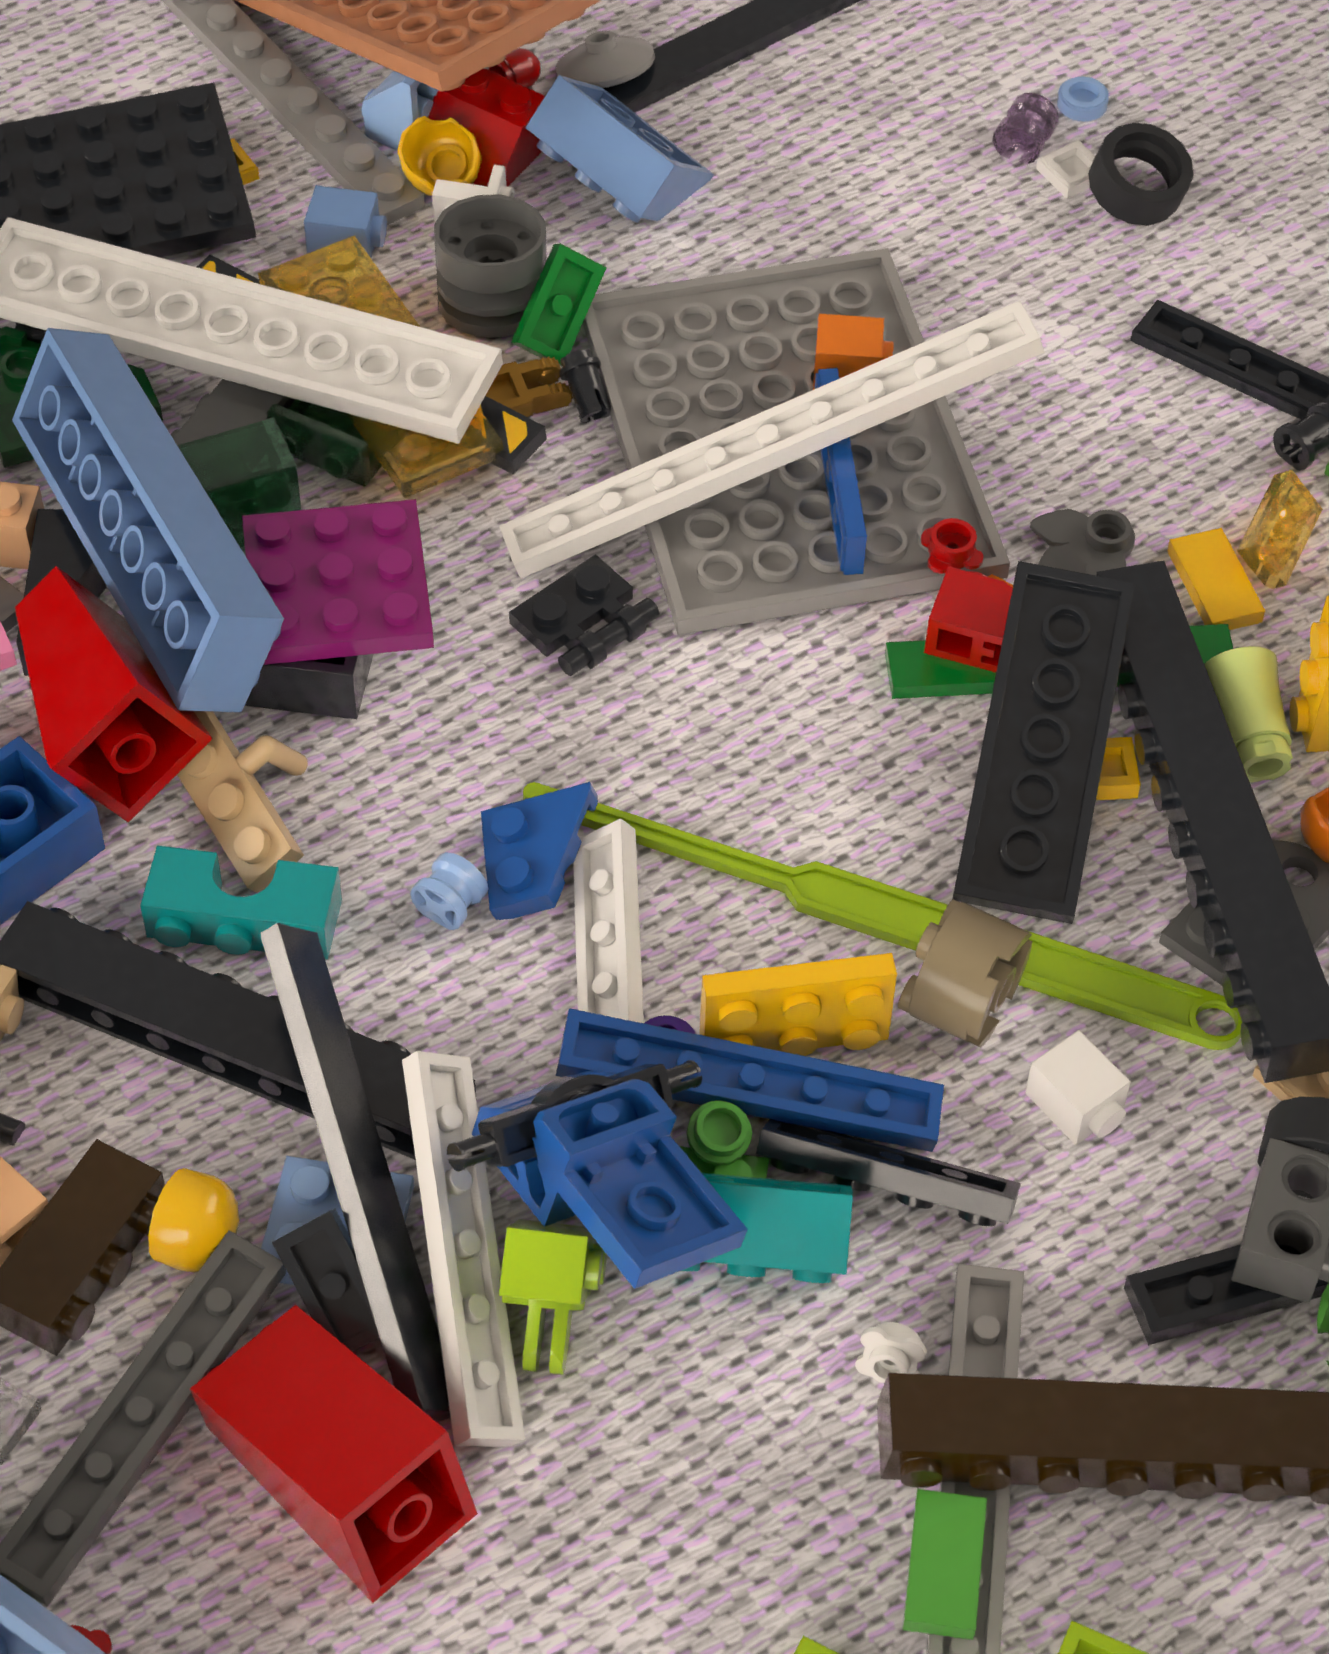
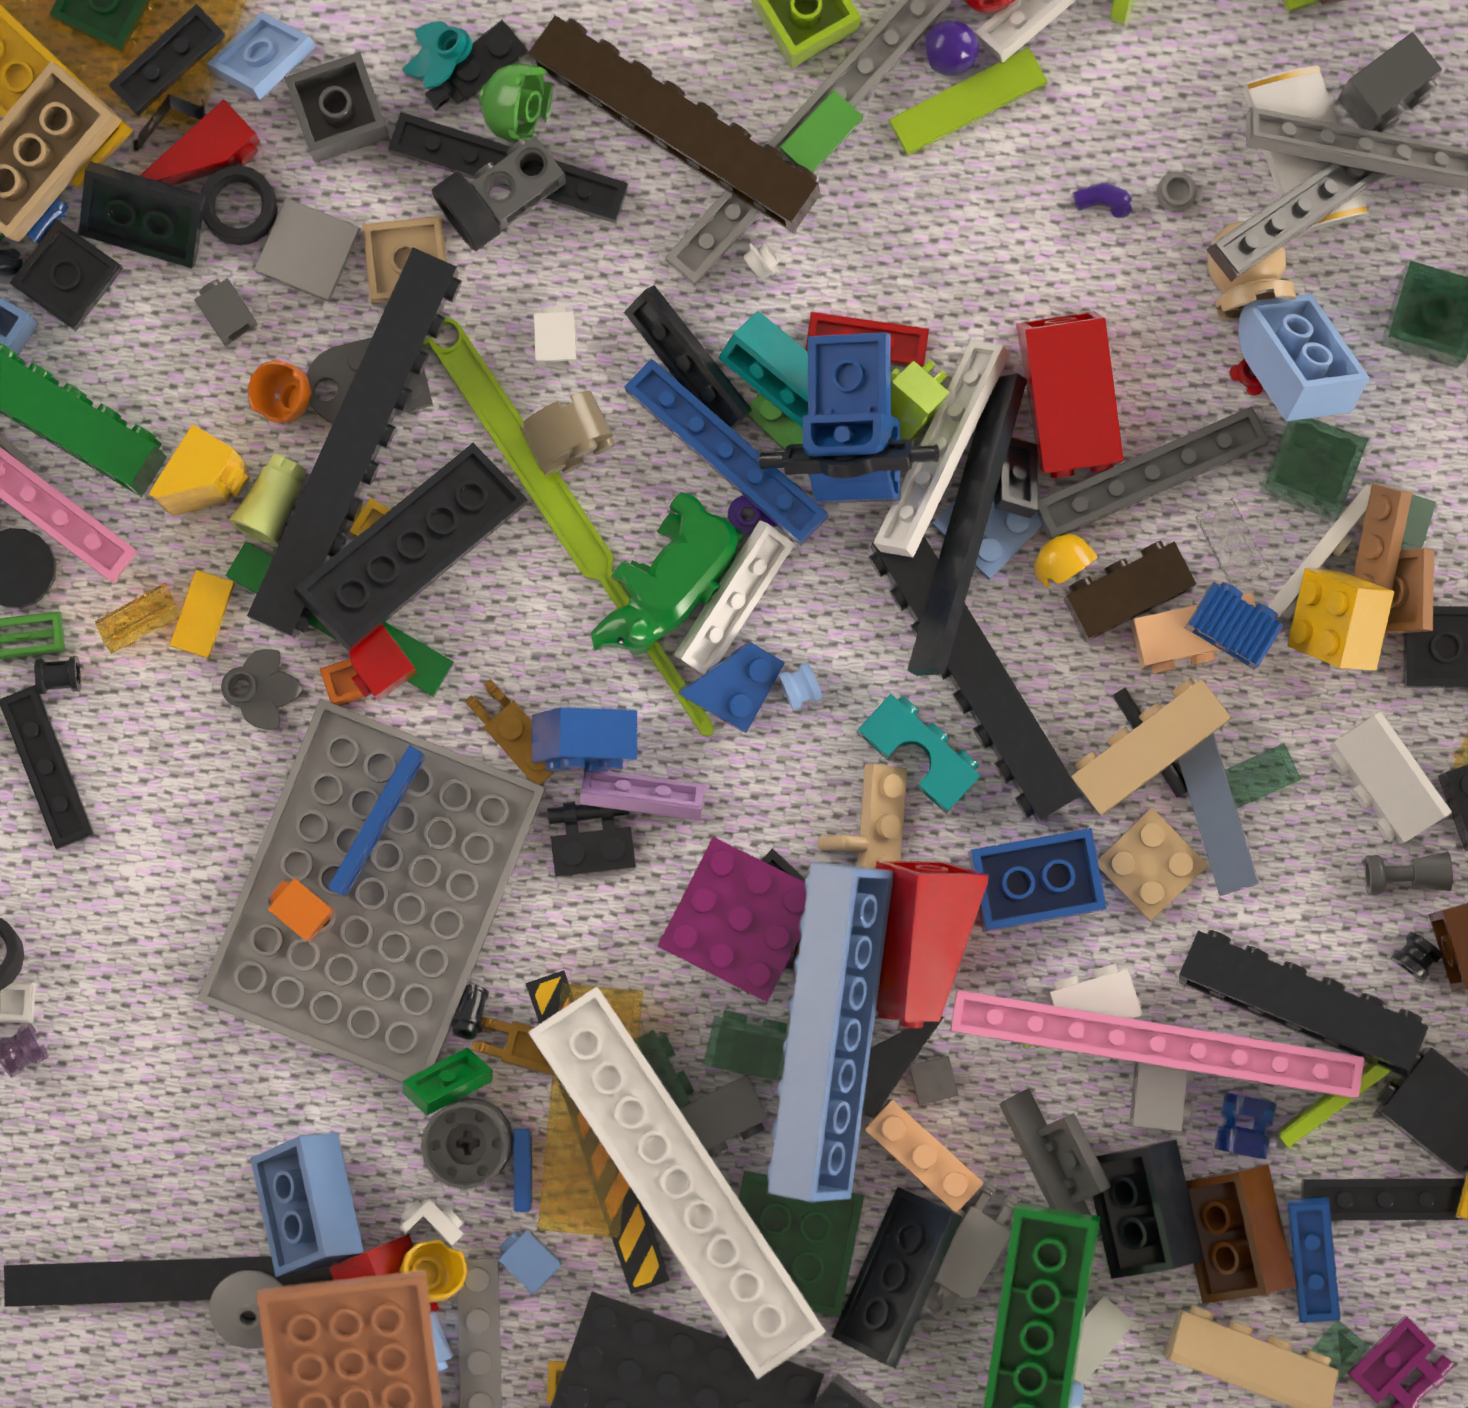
camera: 145 degrees left, 30 degrees up
white plate [499,301,1045,579] -> none
bright green plate [686,1101,752,1166] -> none
yellow plate [699,953,897,1056] -> none
red plate [921,518,984,574] -> none
none -> pearl gold hinge [465,679,556,785]
none -> blue tile [514,1129,532,1212]
none -> blue brick [532,707,637,772]
none -> lavender tile [579,772,705,821]
none -> green animal [590,492,743,655]
none -> red tile [805,312,929,368]

